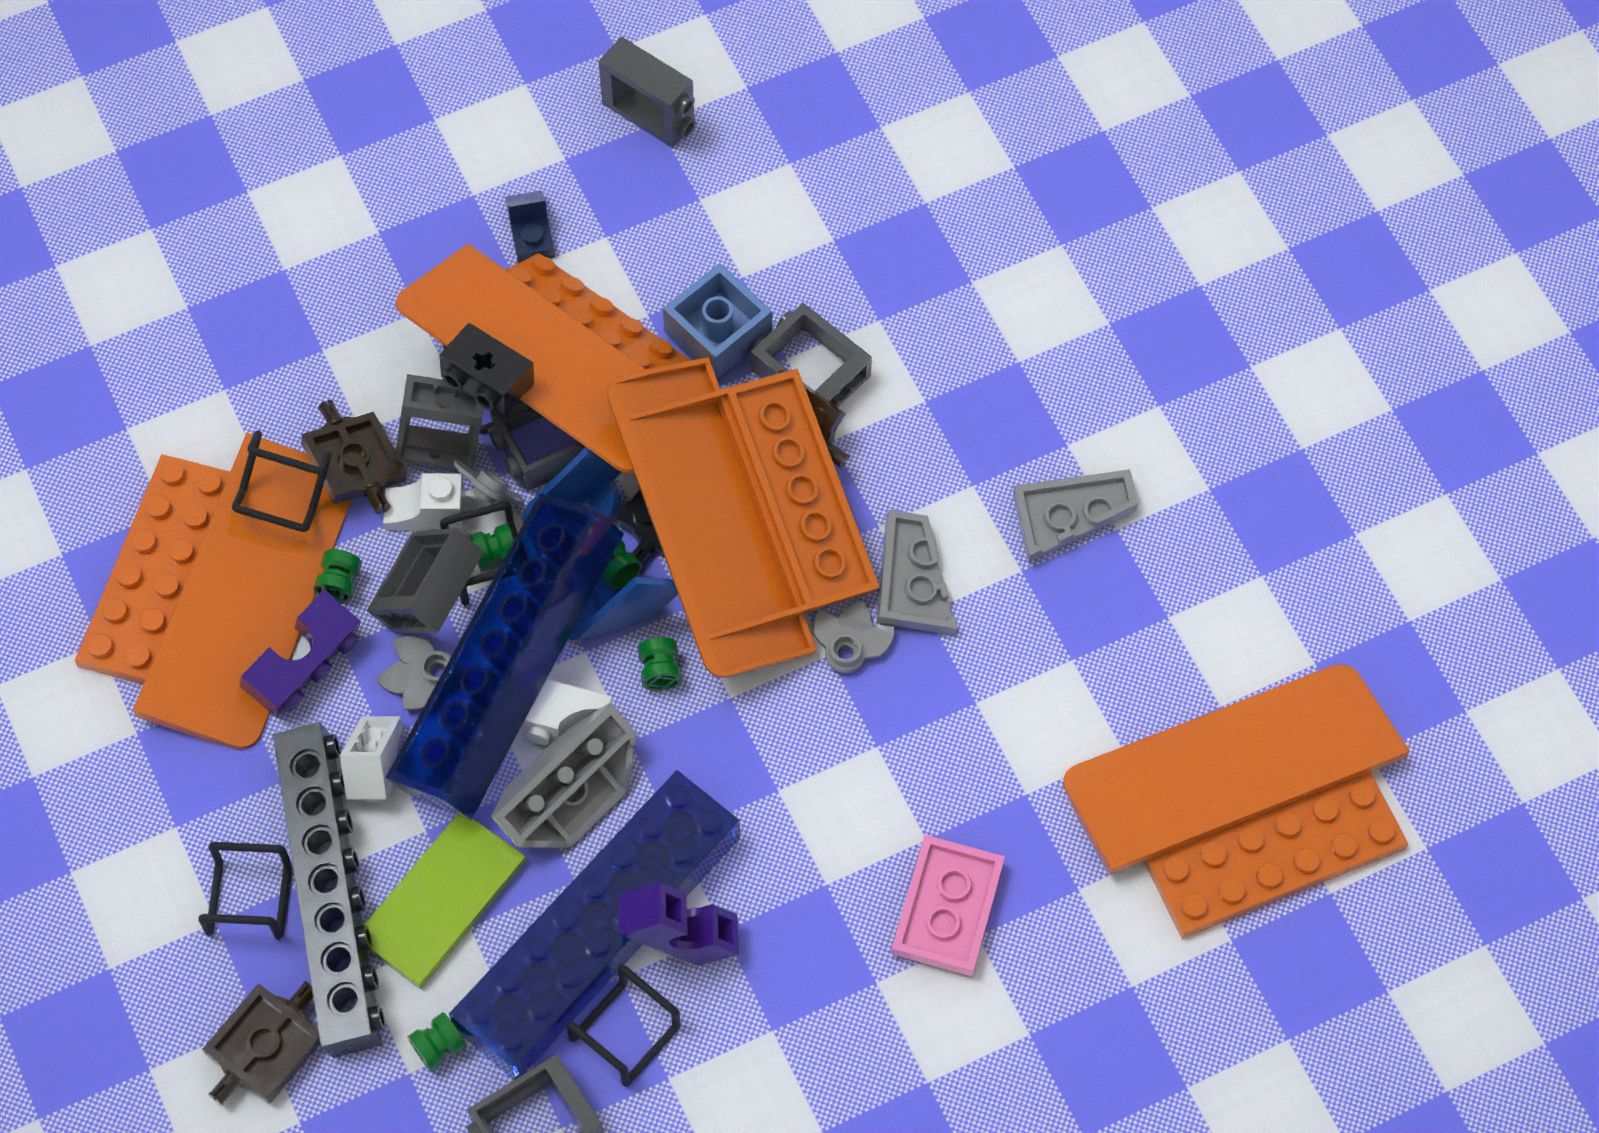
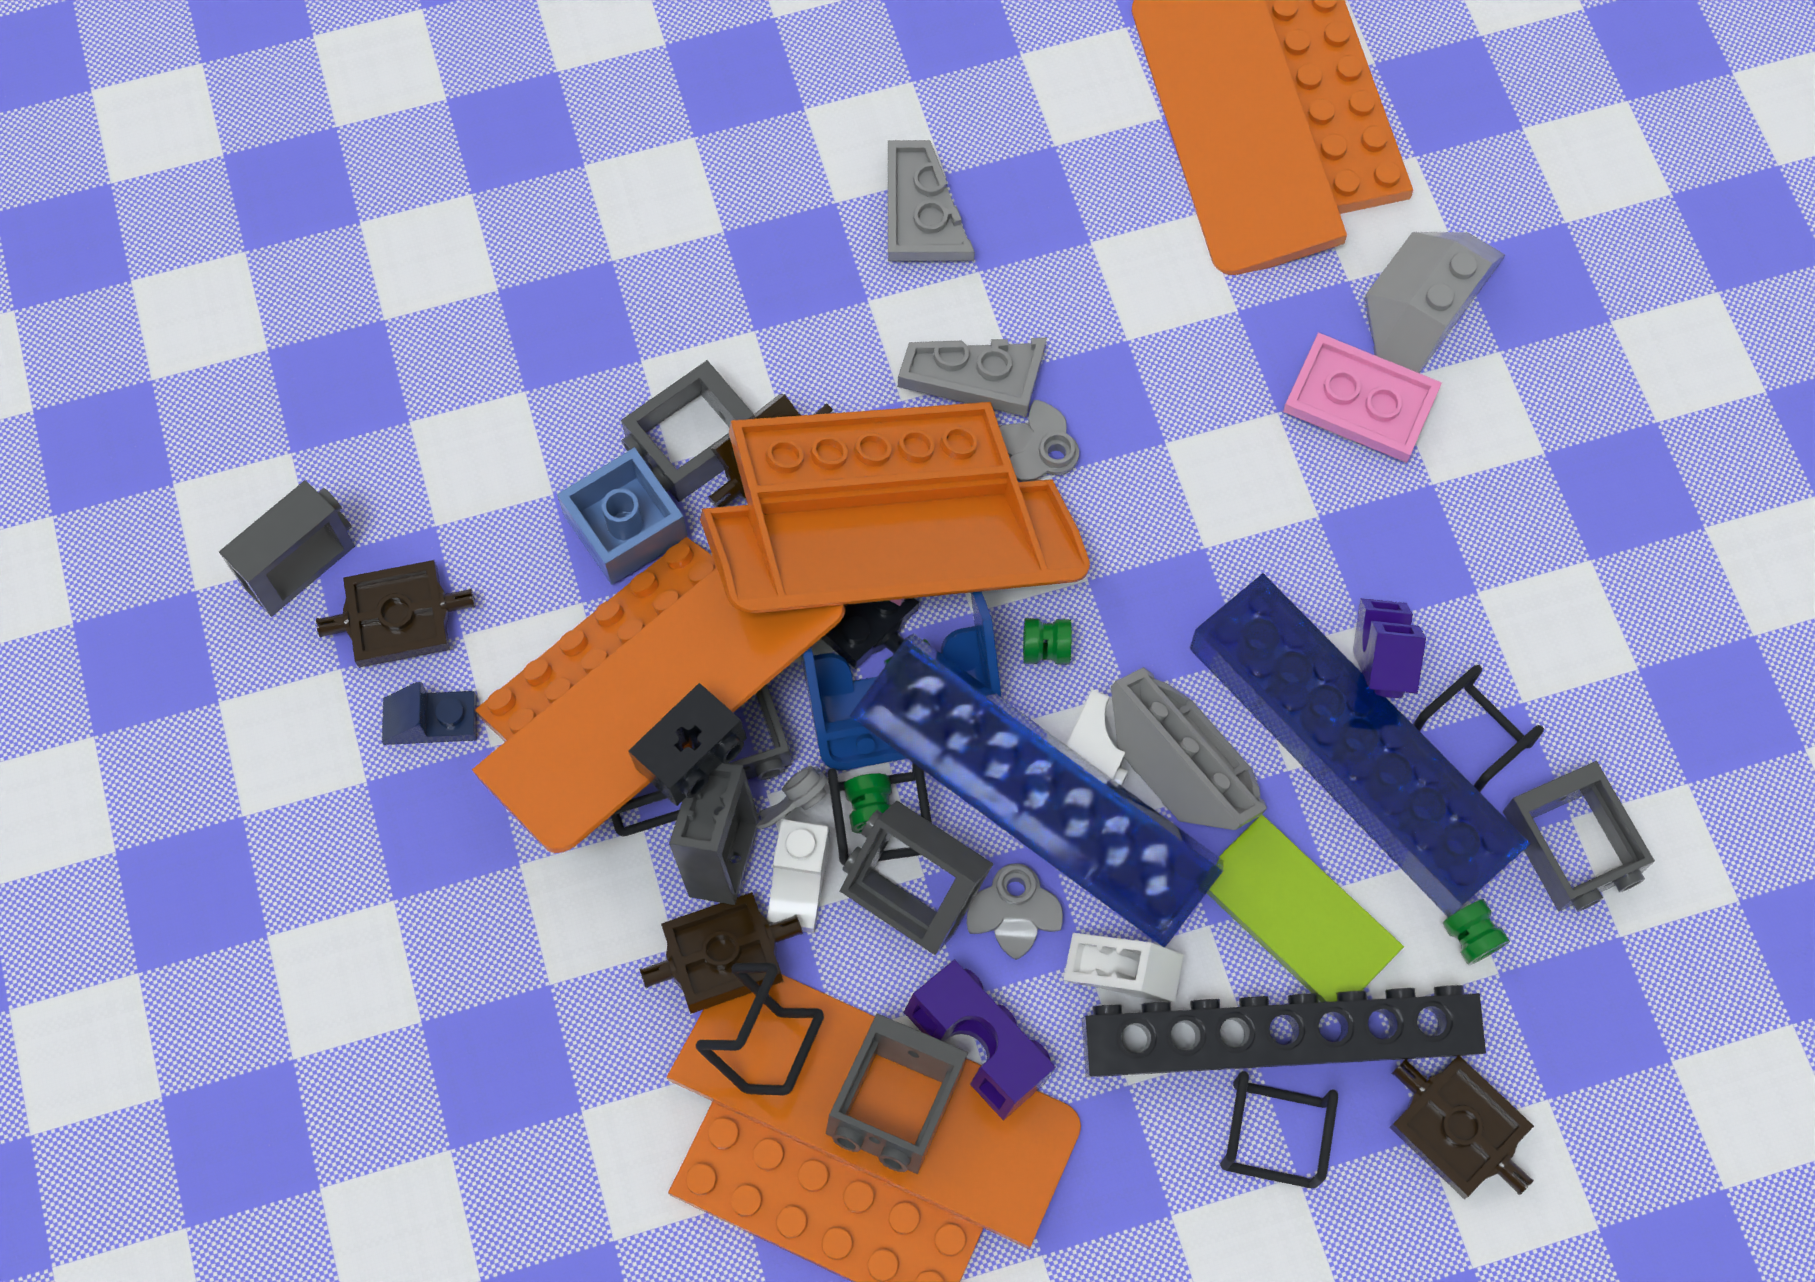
camera: 80 degrees left, 5 degrees up
green wheel [313,549,362,603] -> none
none -> dark brown plate [316,560,476,668]
none -> dark grey window [826,1013,968,1174]
none -> light grey wedge [1365,232,1505,373]

